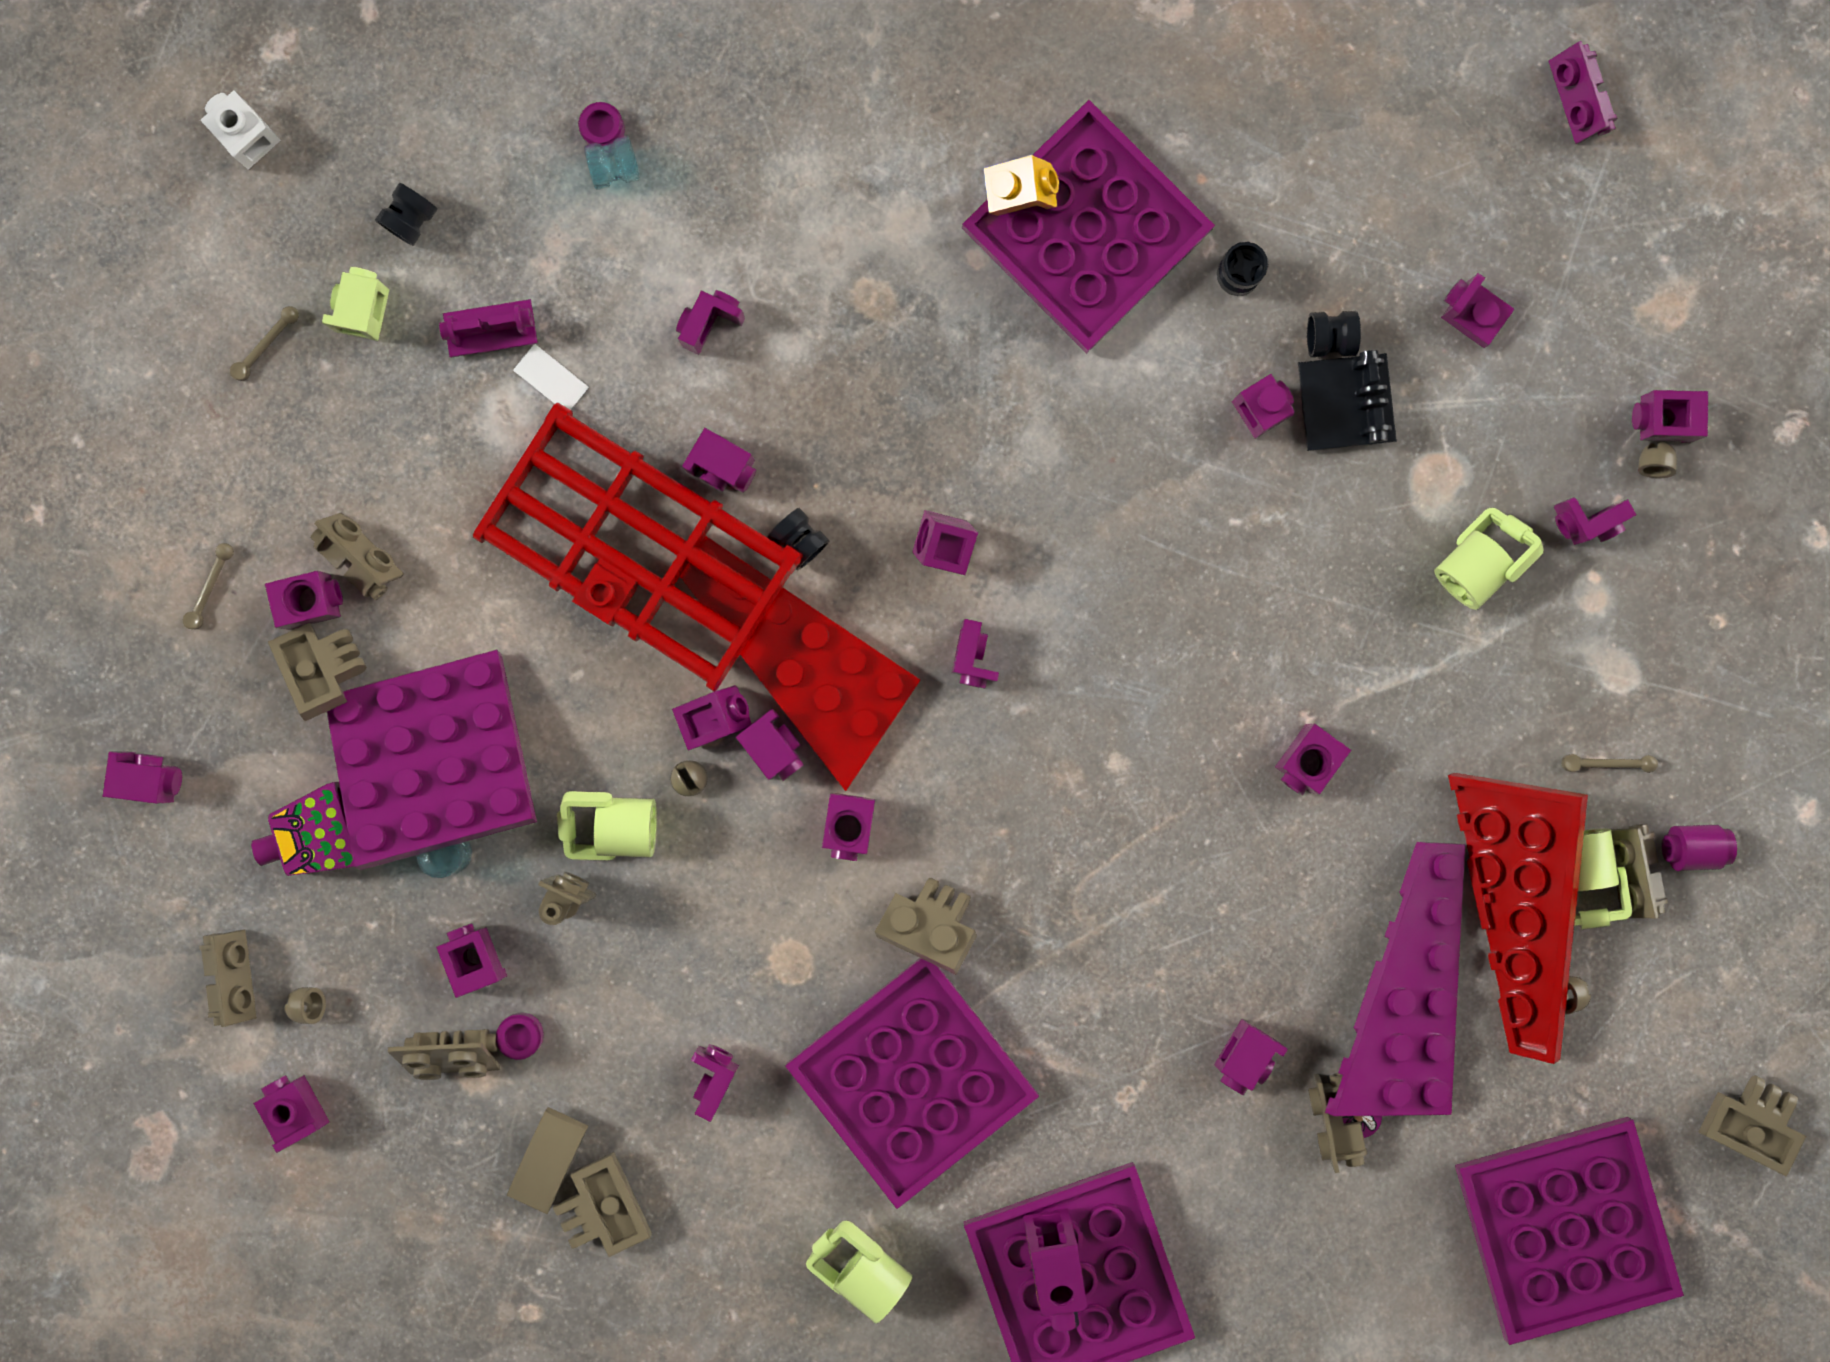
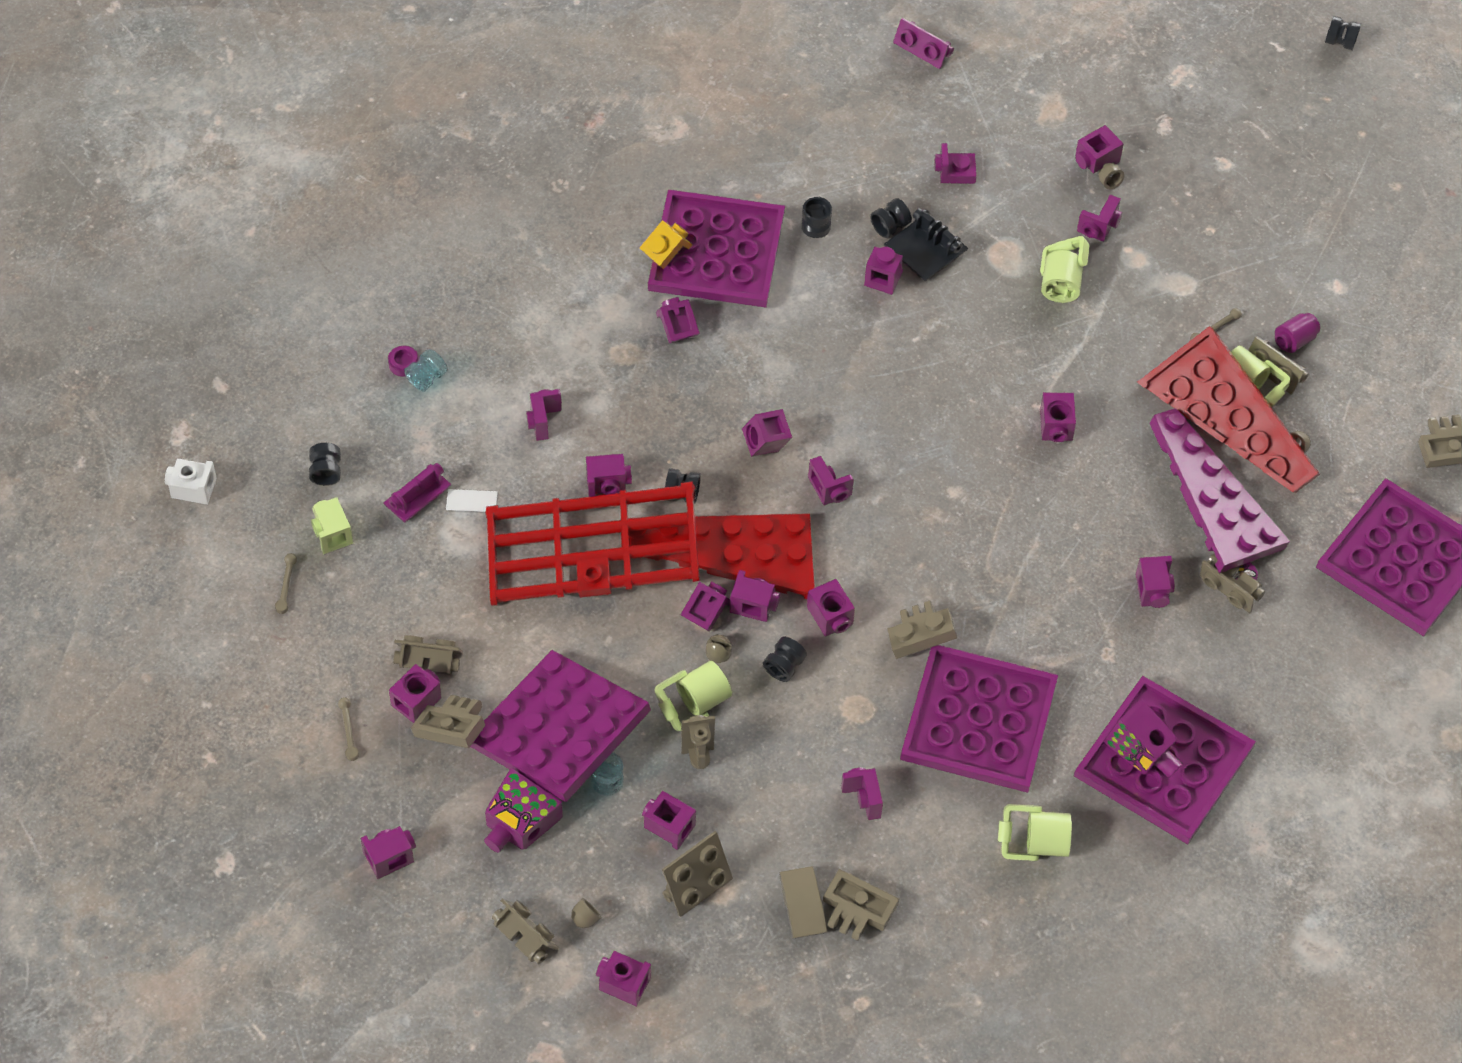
camera: 35 degrees left, 30 degrees down
magenta tile [496,1012,544,1060] -> none
none -> magenta bracket [656,297,700,344]
none -> black wheel [763,636,807,682]

